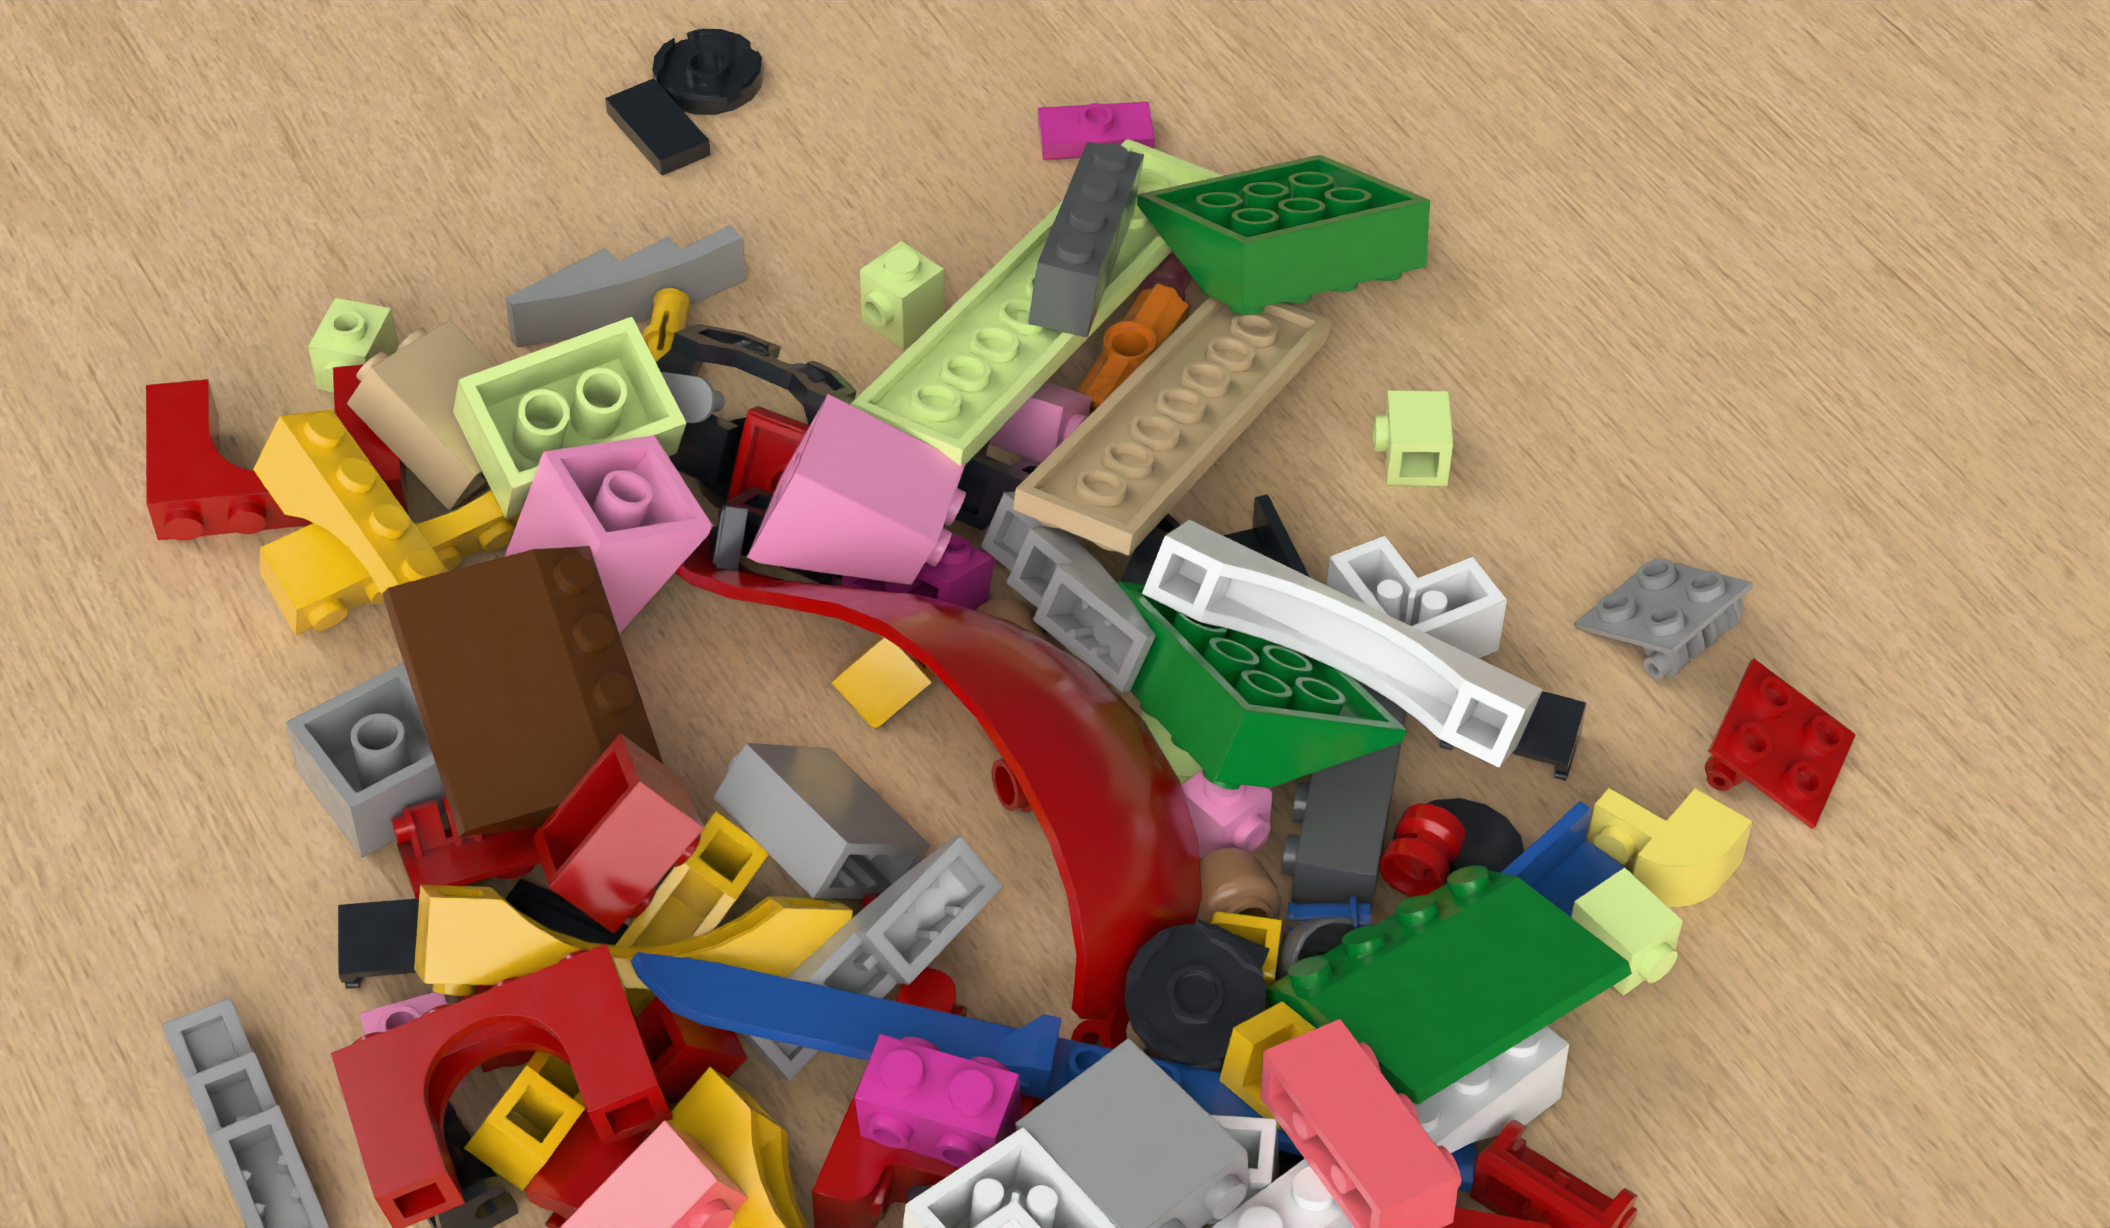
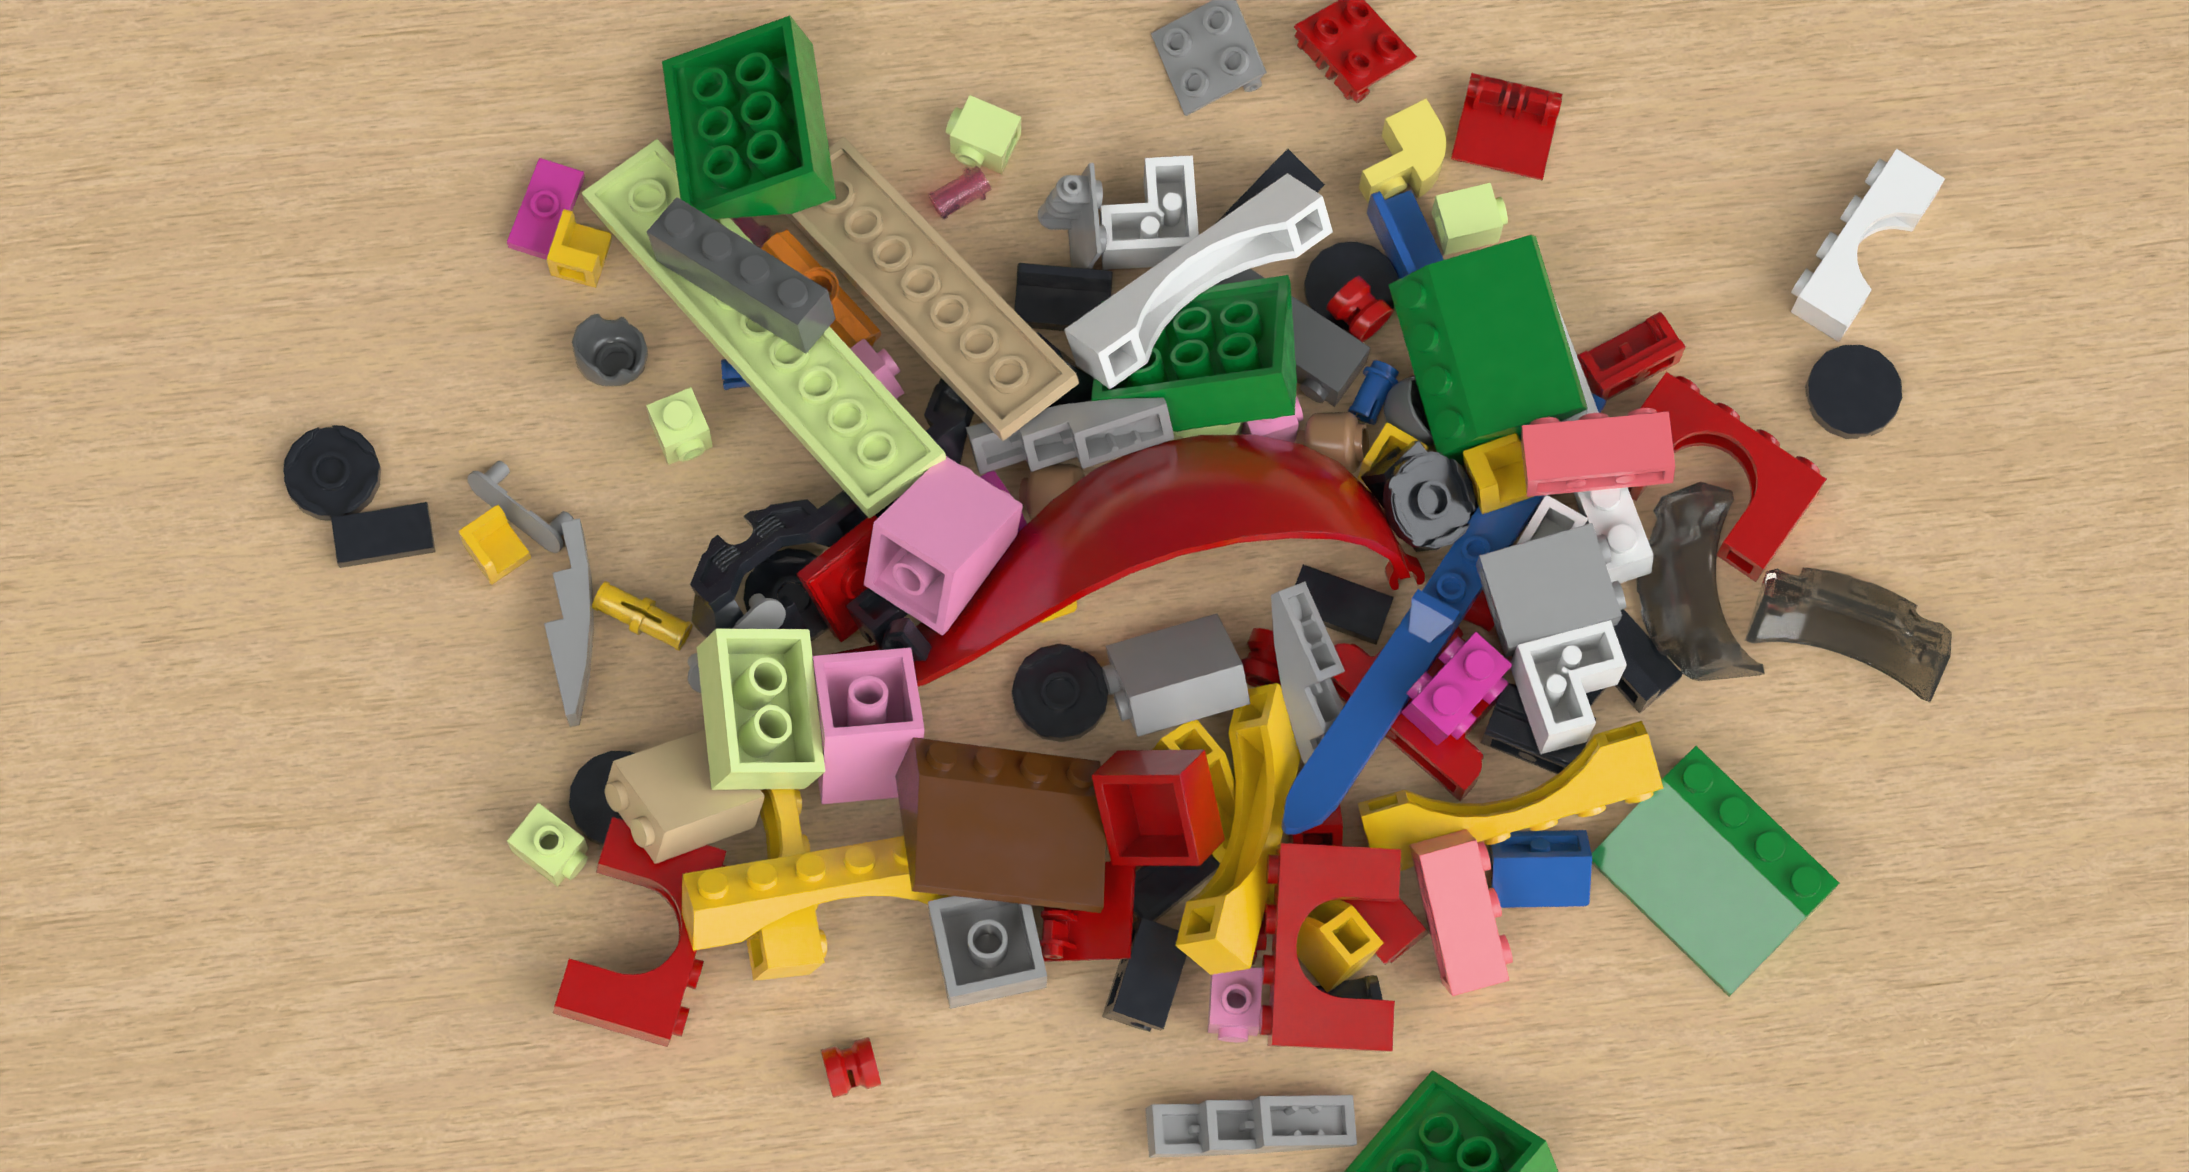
camera: 70 degrees left, 25 degrees up
none -> yellow panel [458,505,531,585]
none -> light grey piece [467,461,574,553]
none -> yellow panel [547,209,612,288]
none -> dark grey hair [572,314,648,386]
none -> red wheel [821,1037,881,1098]
none -> clear pink pin [928,166,992,220]
none -> black tile [1012,644,1109,742]
none -> light grey hinge [1038,163,1107,269]
none -> black tile [1295,564,1394,645]
none -> red hinge [1451,73,1563,181]

